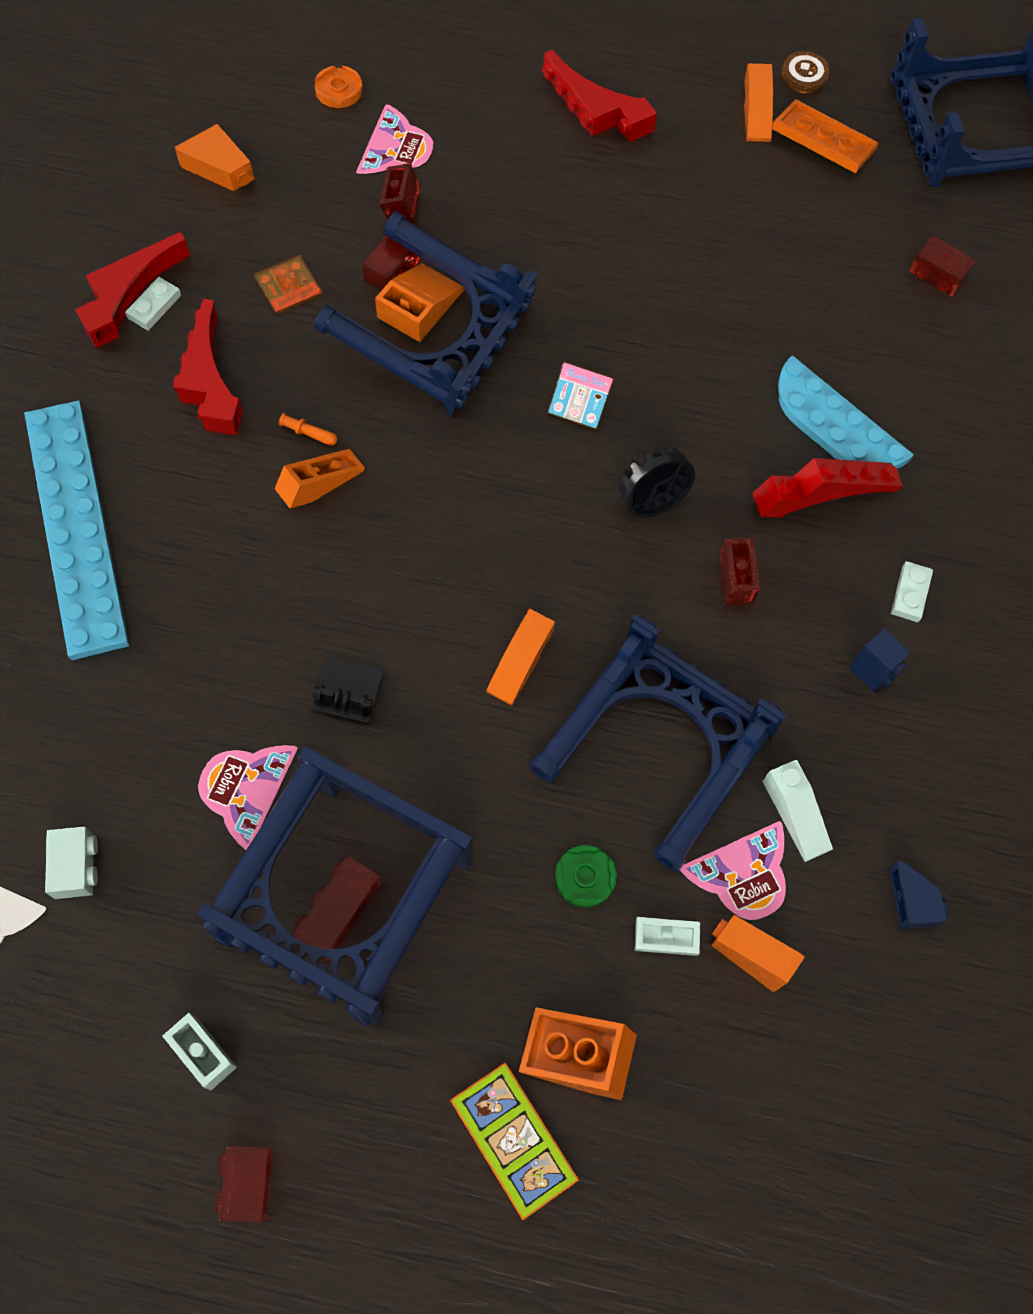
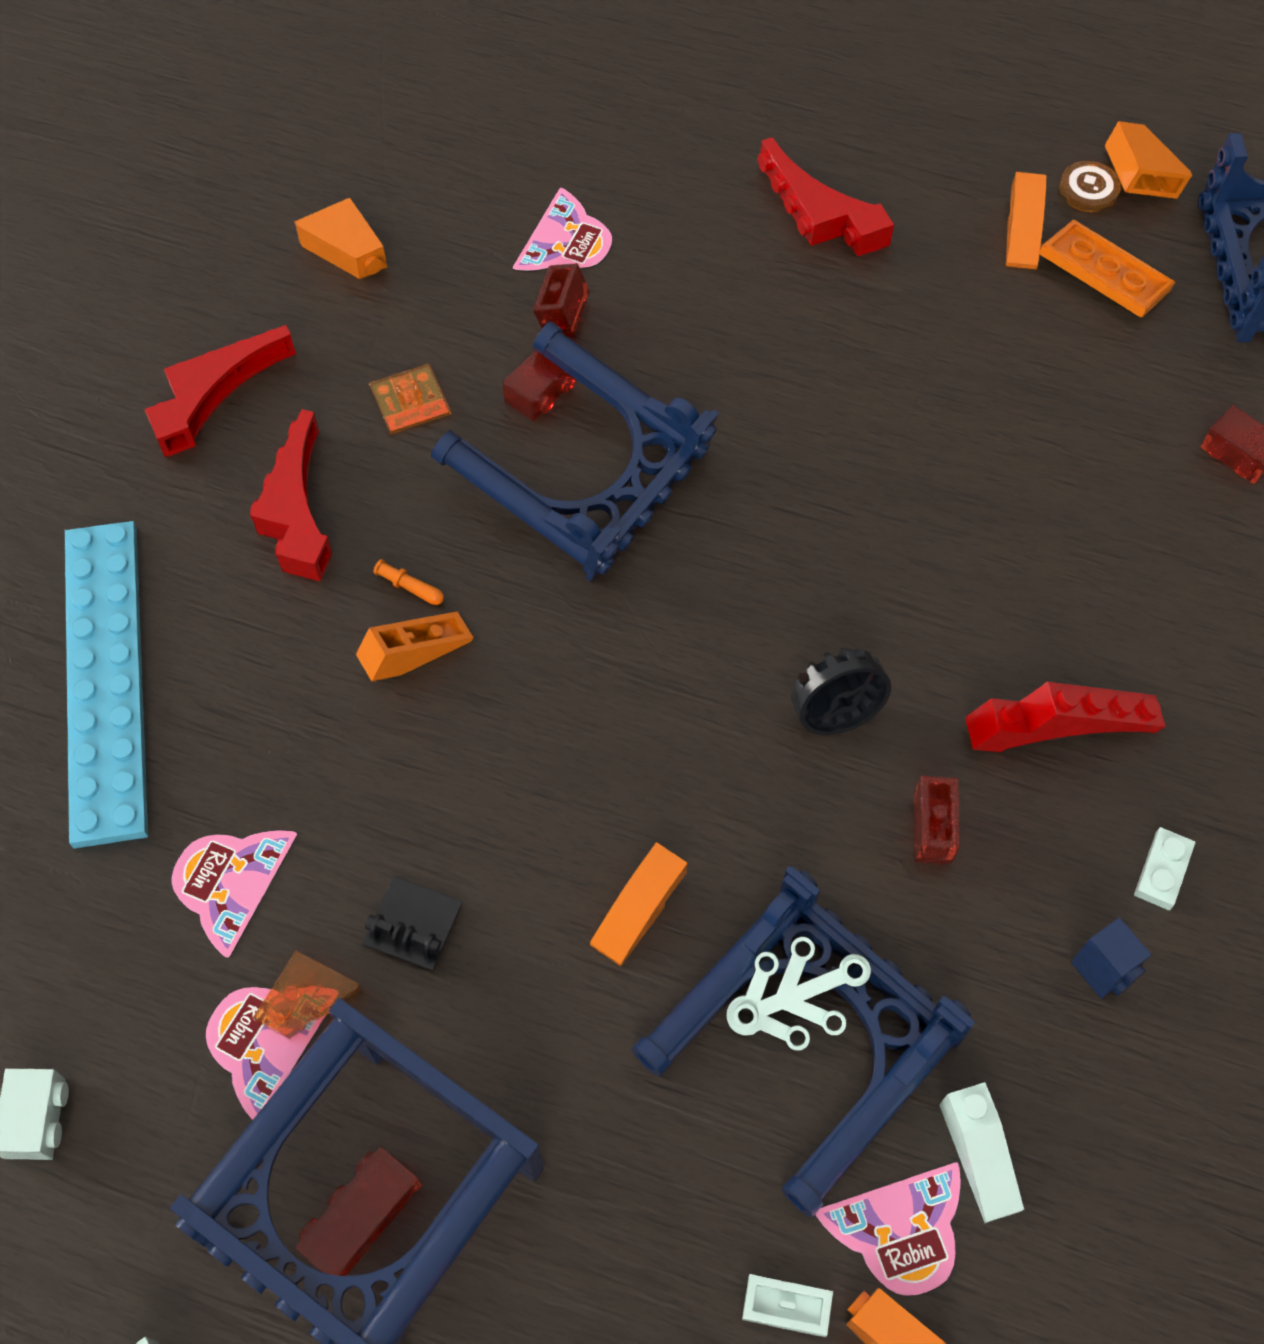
camera: 10 degrees right, 5 degrees down
light aqua plate [125,277,181,331] -> none
orange tile [314,66,363,108] -> none
orange slope [375,263,465,342] -> none
piece [547,361,615,430] -> none
green tile [555,845,617,908] -> none
medium azure plate [777,355,914,469] -> none
dark blue slope [889,861,949,930] -> none
none -> sticker [172,830,297,957]
none -> clear orange wing [253,951,361,1039]
none -> light aqua plant [727,937,871,1050]
none -> orange slope [1104,121,1192,199]

